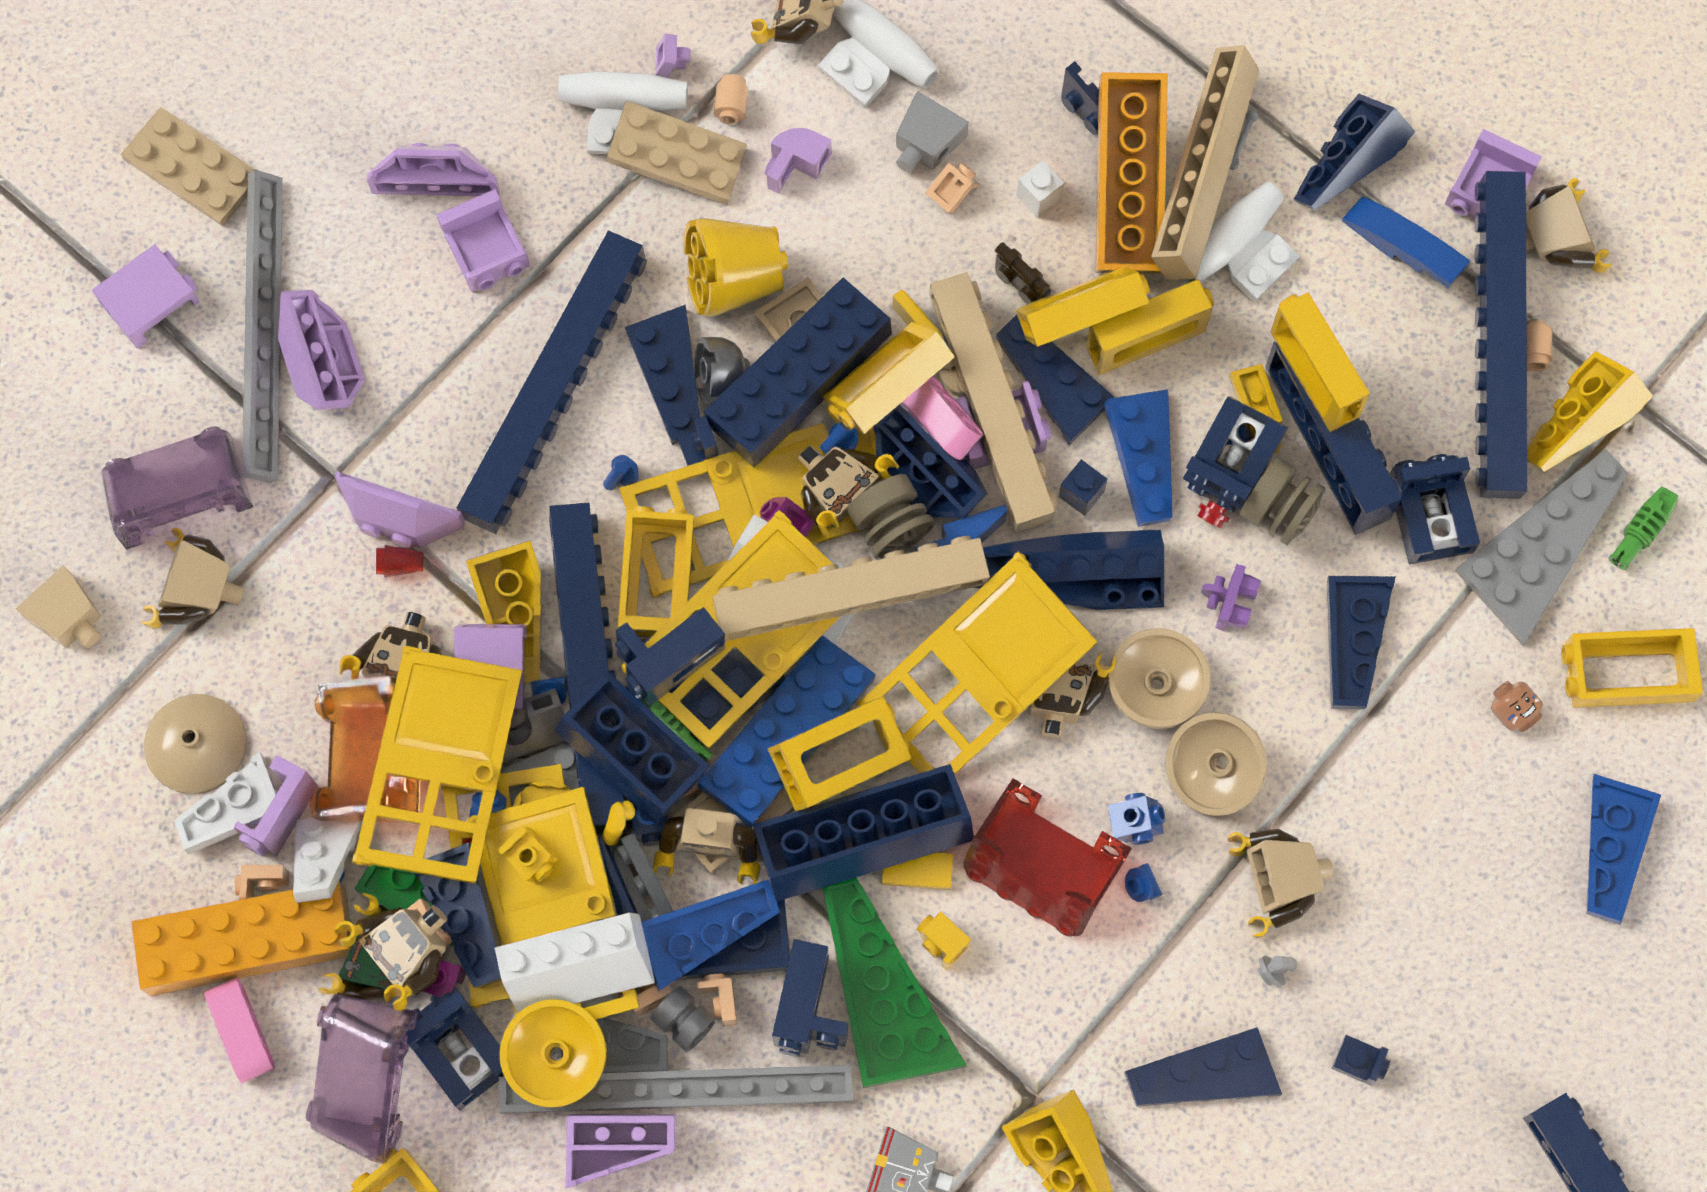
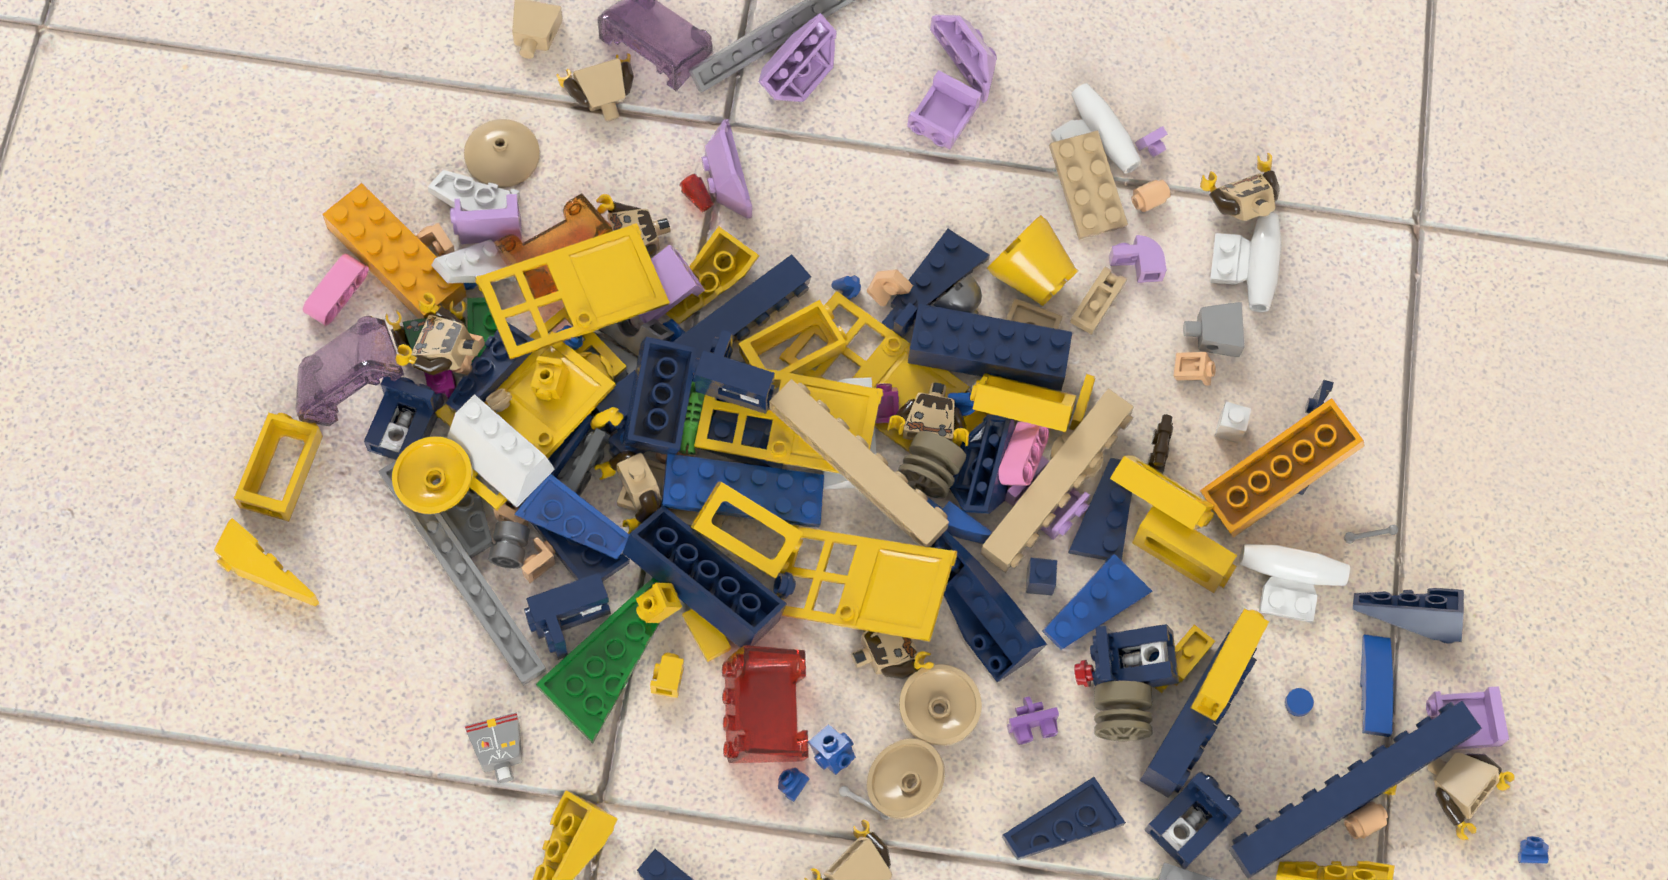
camera: 50 degrees right, 5 degrees down
dark blue brick [456,230,647,534] -> none
lavender wedge [566,1114,677,1189] -> none
tan brick [1151,45,1259,280] -> none
none -> tan plate [486,389,512,412]
none -> yellow brick [636,583,682,623]
none -> dark blue plate [773,572,796,599]
none -> white hinge [839,786,890,820]
none -> light nougat bracket [867,269,913,306]
none -> tan plate [1070,266,1127,335]
none -> blue tile [1285,688,1314,717]
none -> blue plate [1518,836,1549,864]

